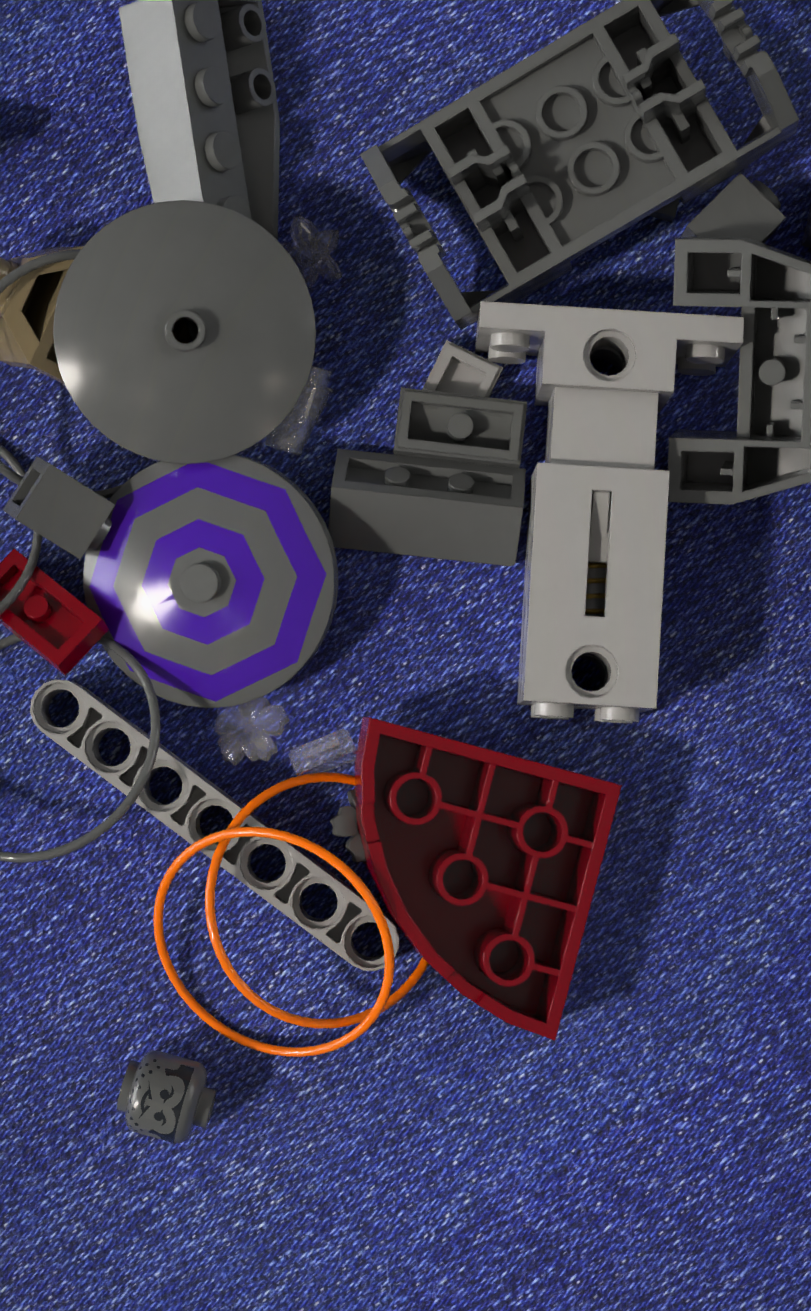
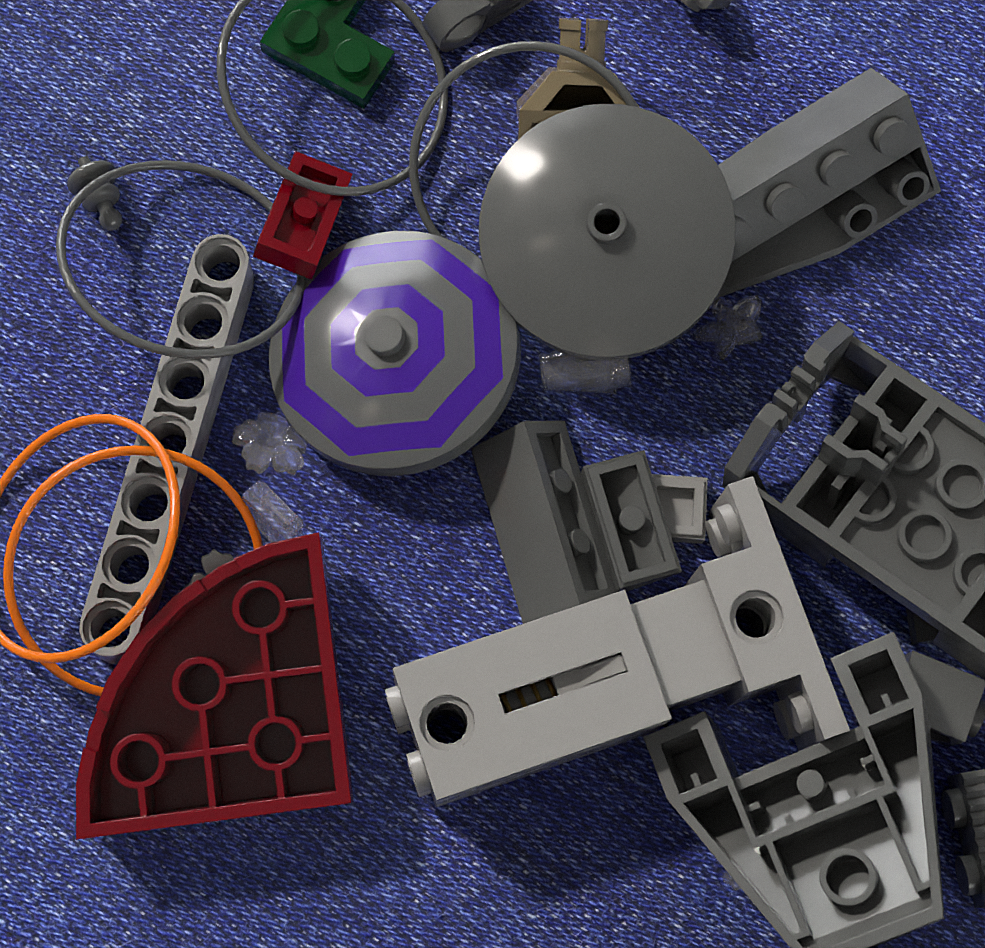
camera: 60 degrees right, 10 degrees down
dark grey brick [3,456,115,560] -> none

